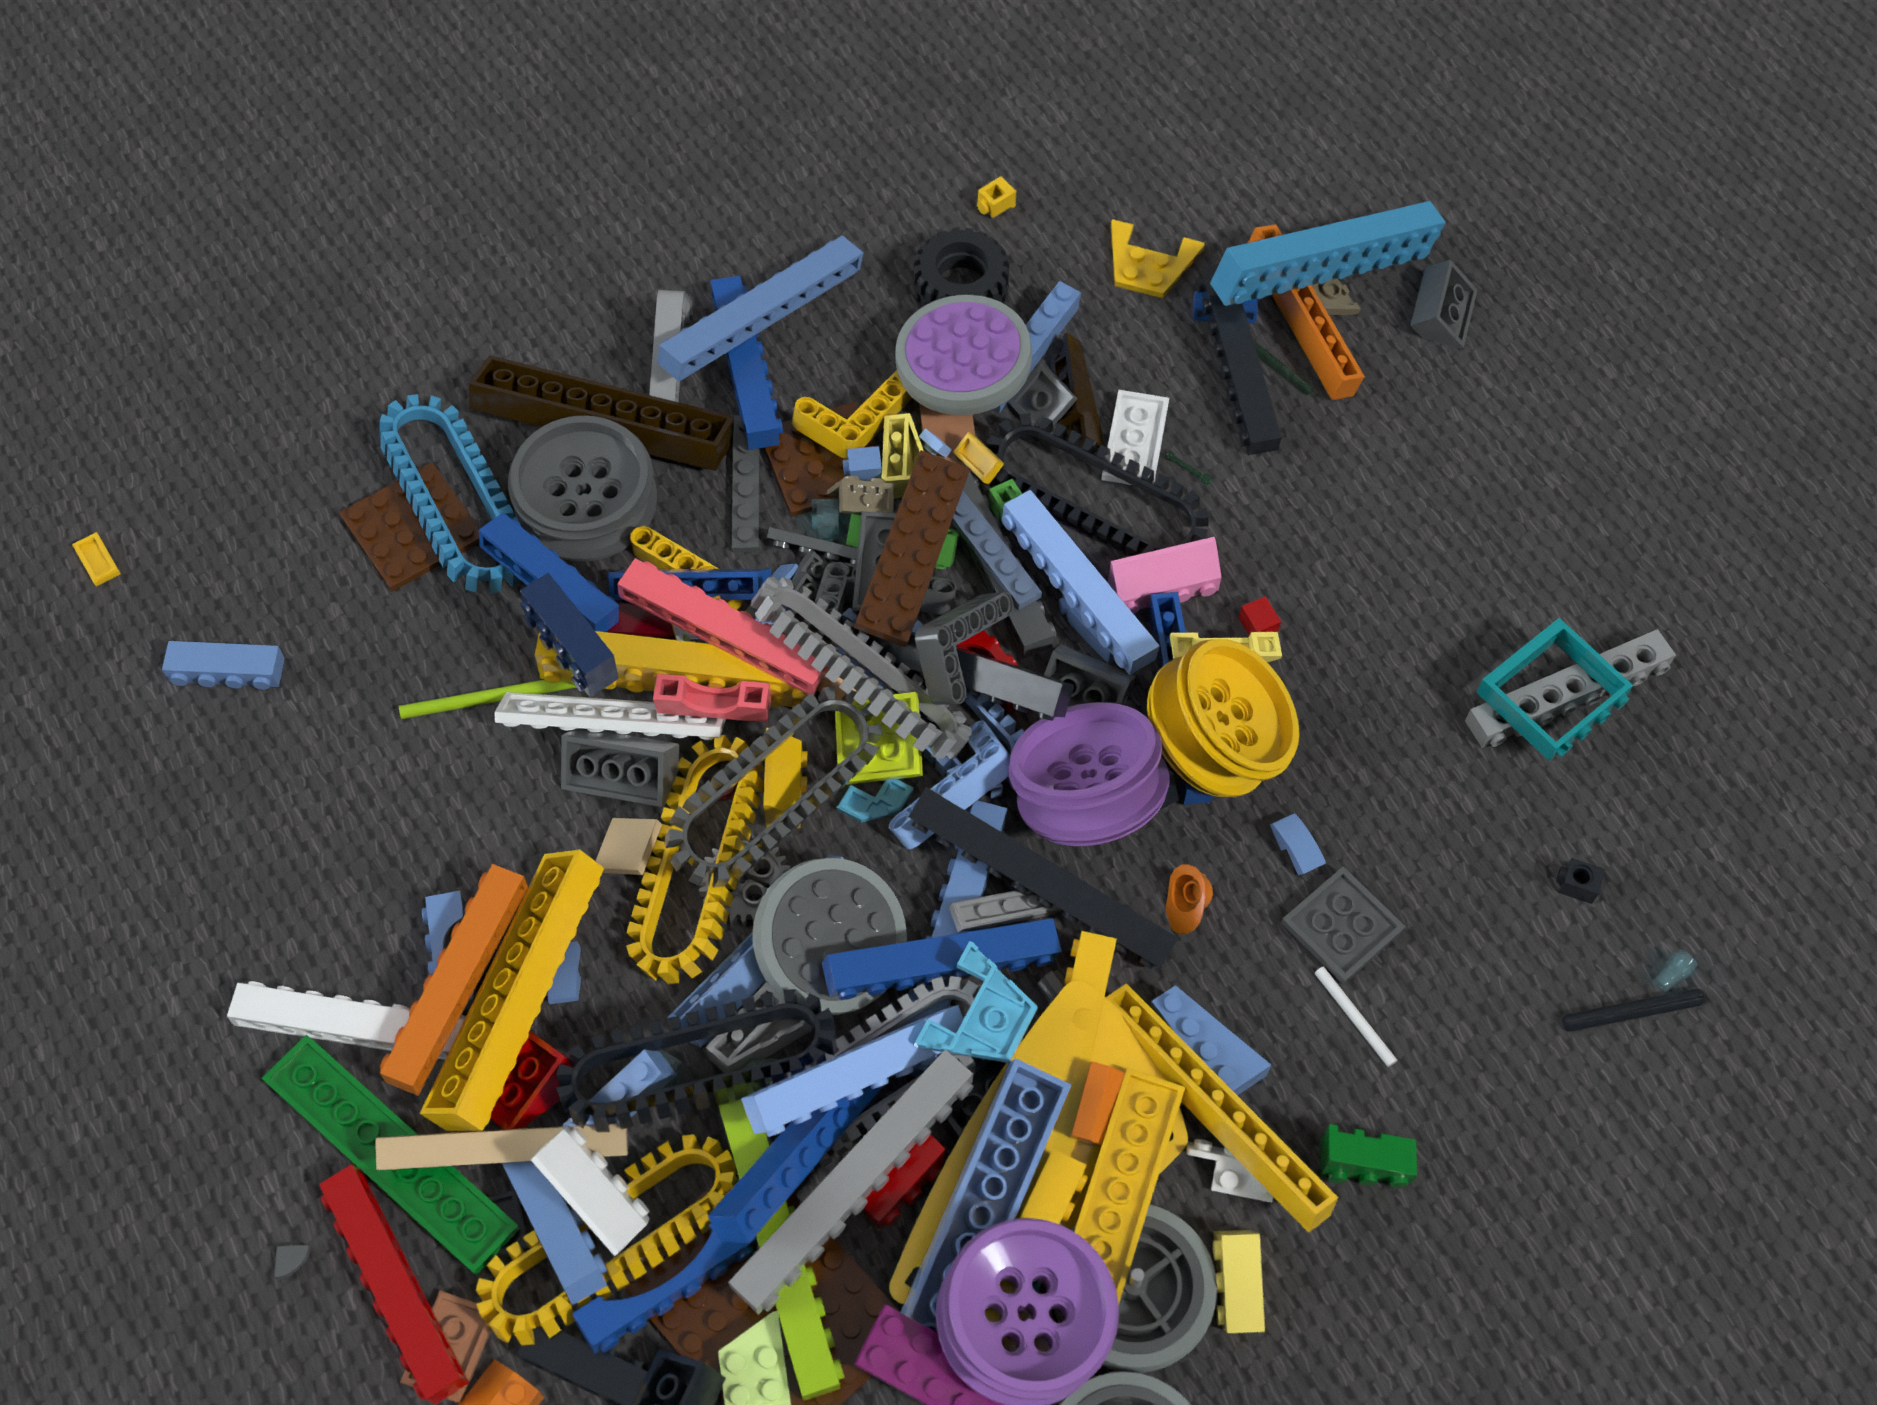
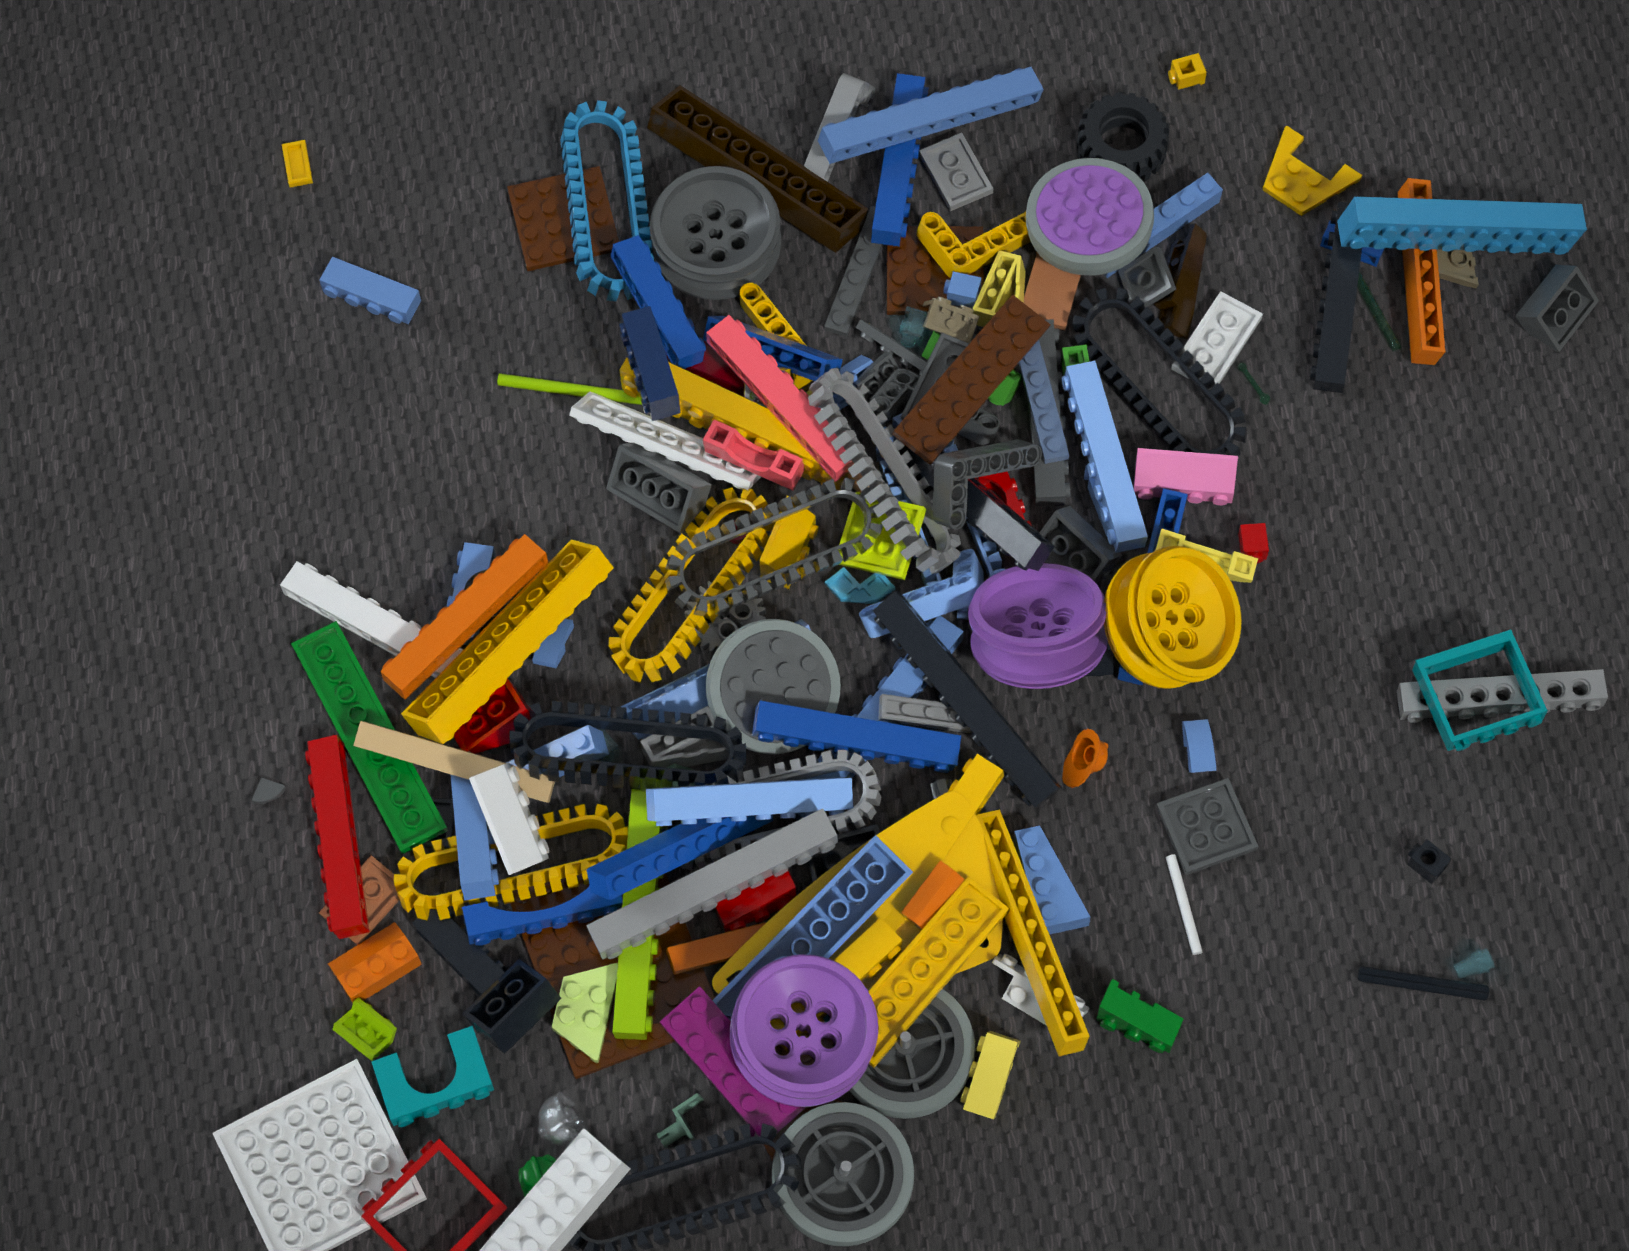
camera: 25 degrees right, 5 degrees up
tan tile [596,818,662,875] -> none
medium azure wing [914,941,1038,1063] -> none
light blue plate [919,428,952,458] -> none
yellow tile [953,432,1004,485] -> none
none -> orange tile [666,922,766,975]
none -> light grey plate [919,133,993,211]

